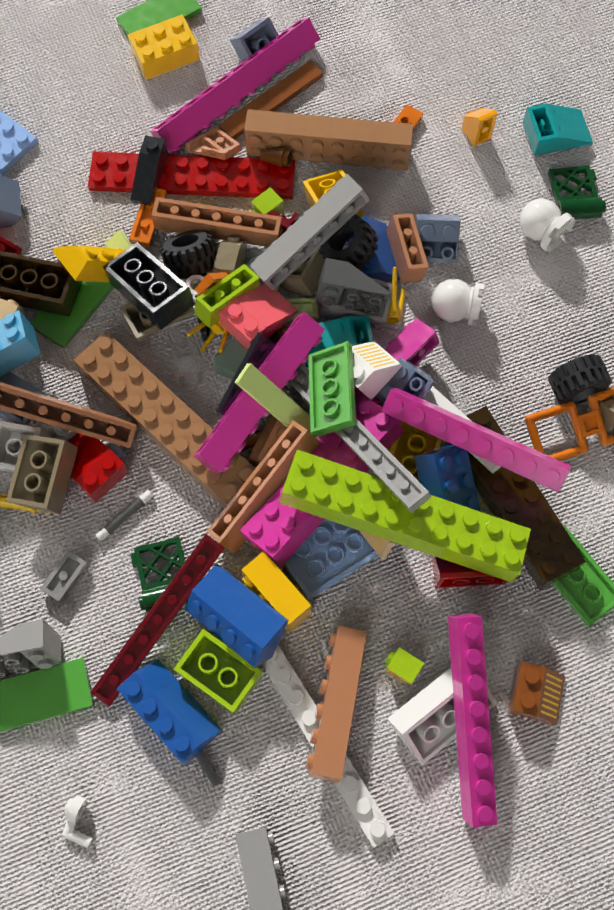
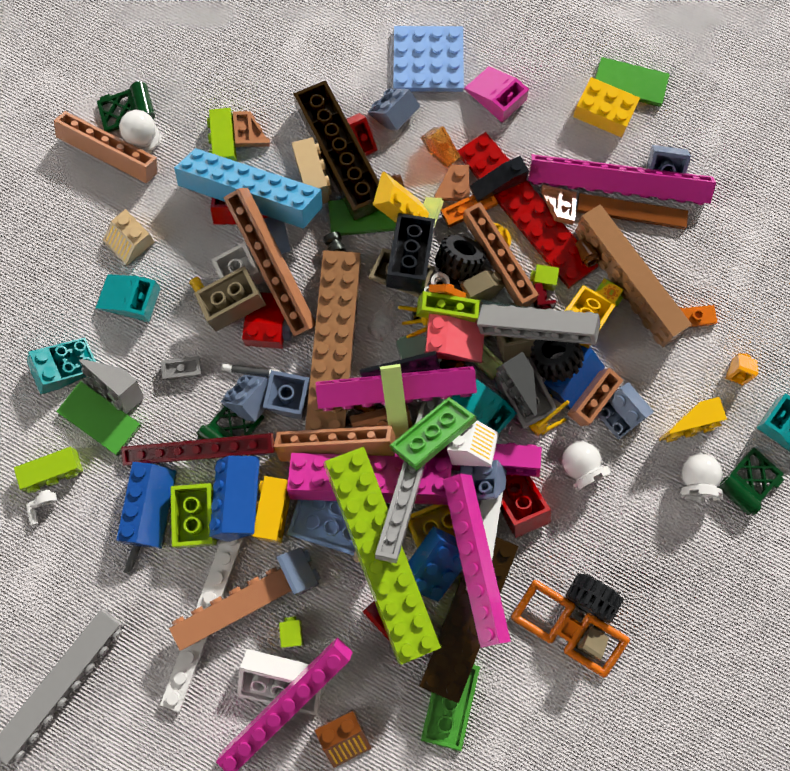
camera: 50 degrees right, 5 degrees up
none -> lime brick [13,446,83,493]
none -> sand blue slope [221,375,268,422]
none -> sand blue slope [263,370,309,420]
none -> sand blue slope [276,547,321,596]
none -> pearl dark grey wheel [323,232,346,252]
none -> clear orange slope [420,126,461,168]
none -> nougat wing [435,165,470,201]
none -> dark pink slope [464,66,529,123]
none -> red slope [500,475,551,538]
none -> brick [595,278,624,307]
none -> yellow slope [659,397,727,443]

